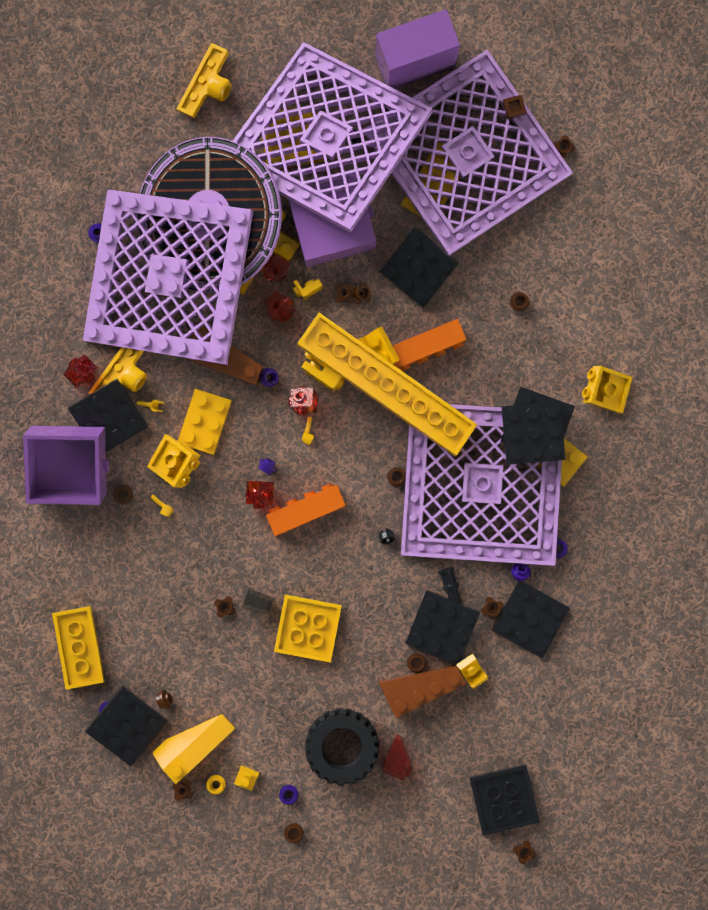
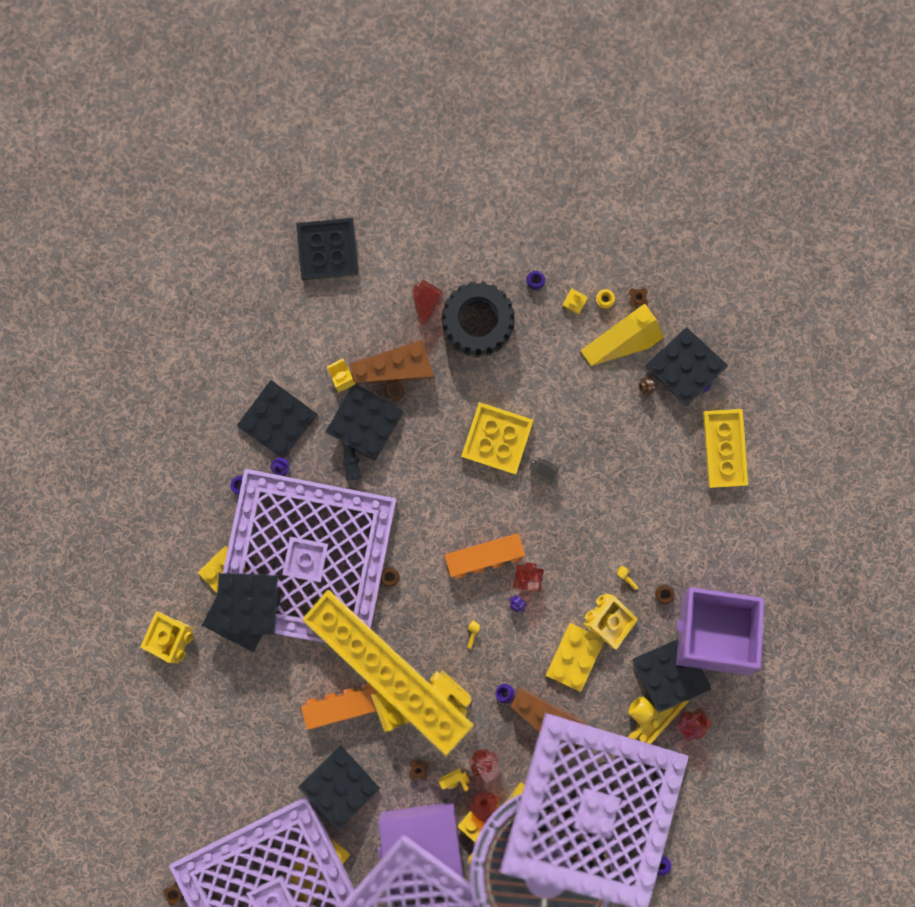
camera: 170 degrees left, 0 degrees up
yellow hand [137,400,165,412] -> none
reddish brown plate [214,596,235,618] -> none
reddish brown plate [284,823,304,843] -> none
clear red brick [288,386,319,415] -> none
reddish brown plate [351,283,371,304] -> none
black hinge [379,528,395,545] -> none
reddish brown plate [481,597,503,619] -> none
reddish brown plate [510,292,529,311] -> none
reddish brown plate [513,841,536,864] -> none

